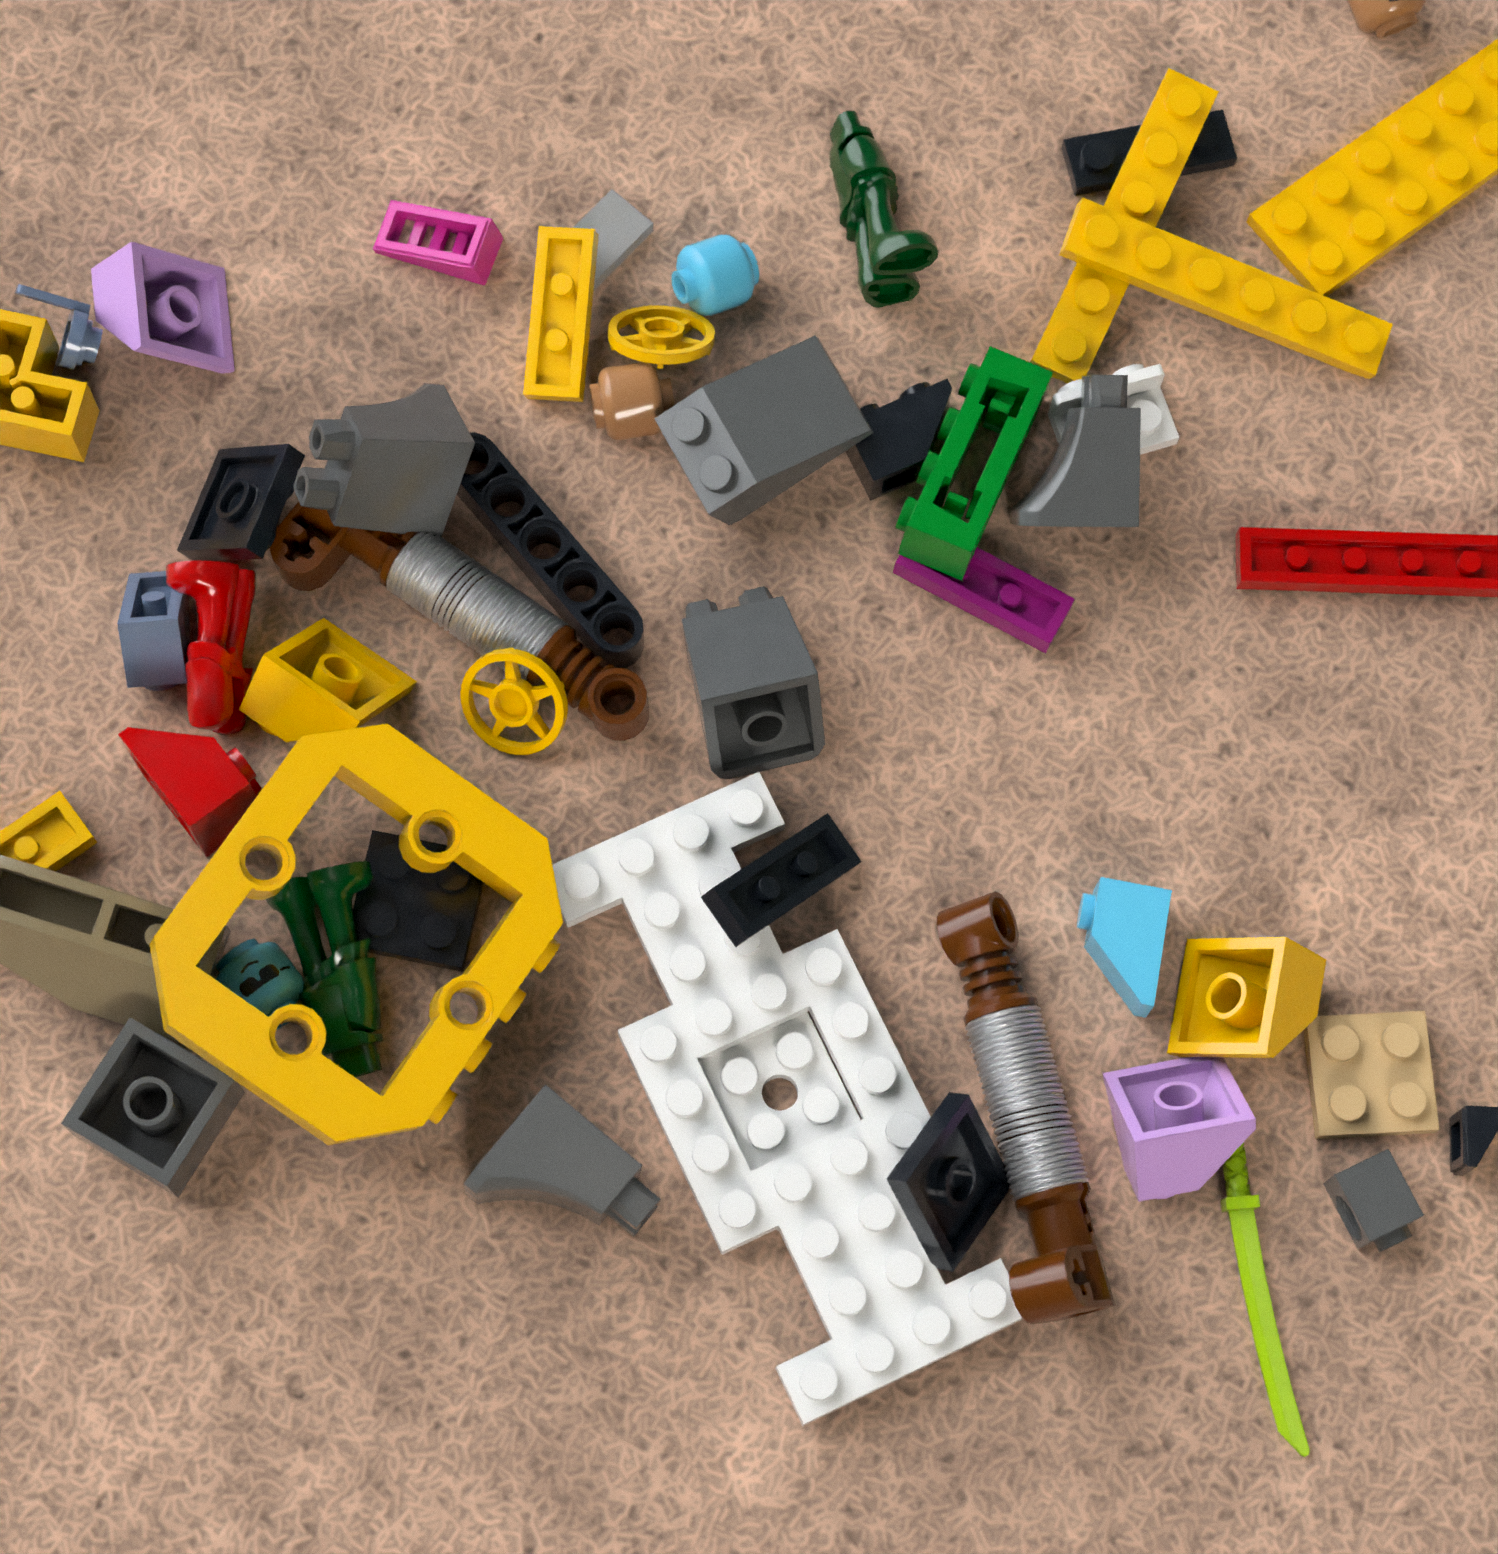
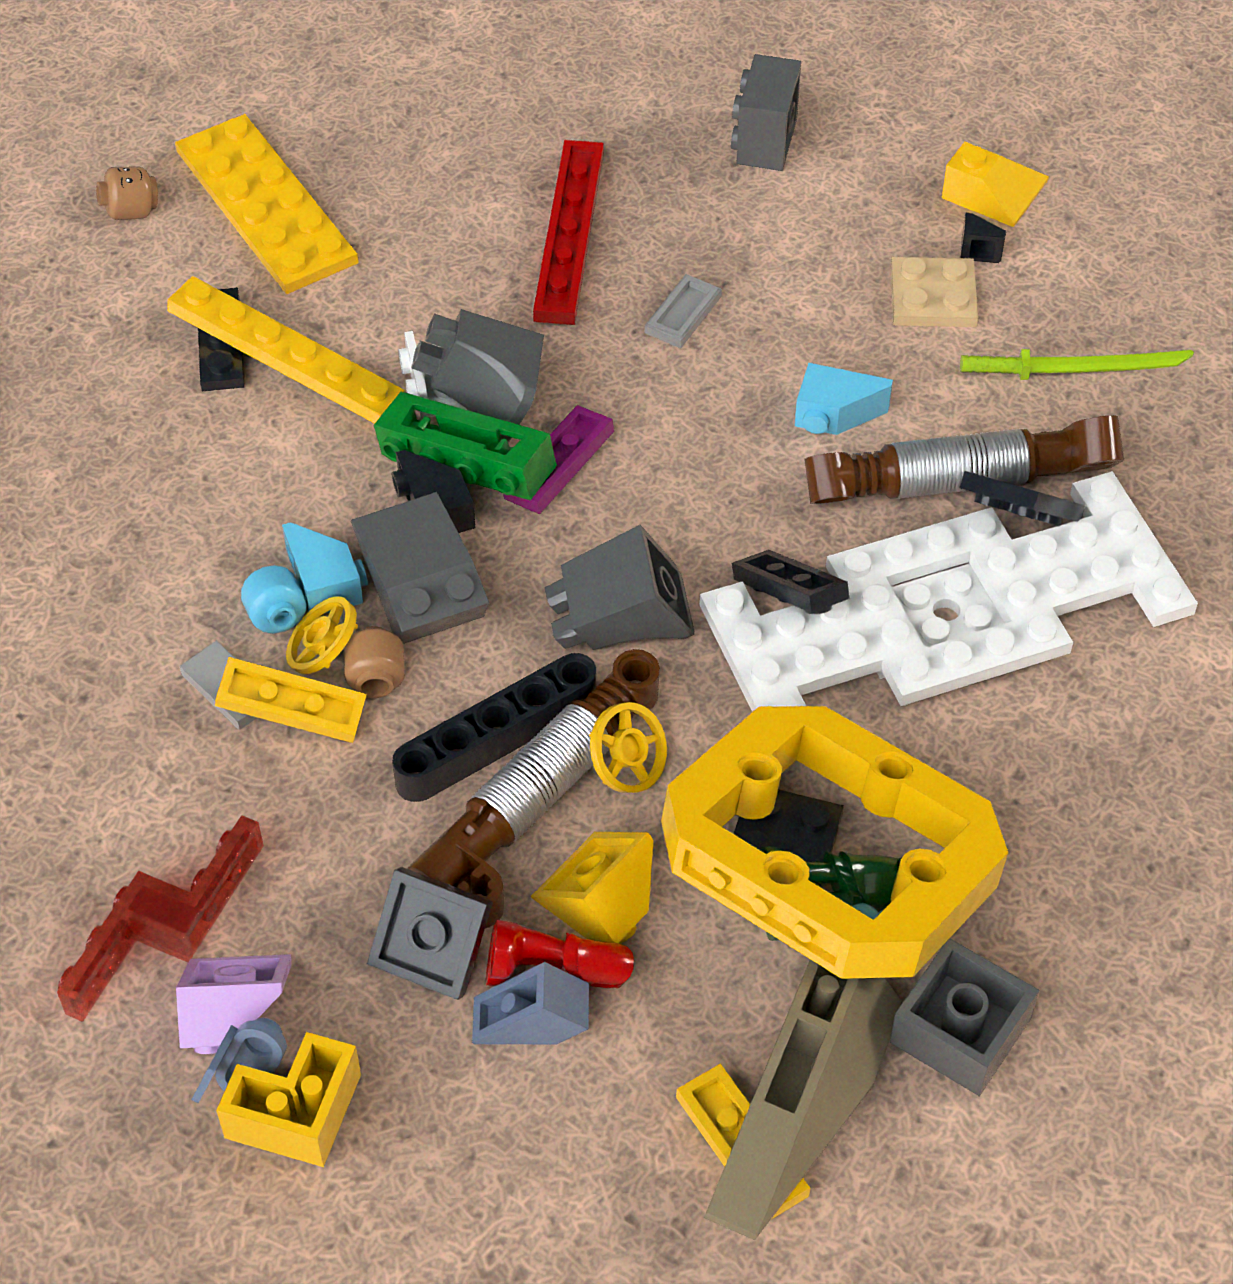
camera: 80 degrees left, 20 degrees down
red slope [118,727,262,858] -> none
dark grey hips [293,383,475,538] -> none
dark pink slope [373,200,503,286] -> none
dark grey hips [464,1084,660,1237] -> none
dark green piece [829,110,939,308] -> none
yellow plate [1059,198,1393,379] -> none
lavender slope [1103,1057,1256,1202] -> none
yellow slope [1167,937,1327,1058] -> none
dark grey brick [1323,1149,1424,1252] -> none
none -> clear red bracket [57,815,264,1022]
none -> medium azure slope [282,522,368,614]
none -> light grey tile [645,274,722,349]

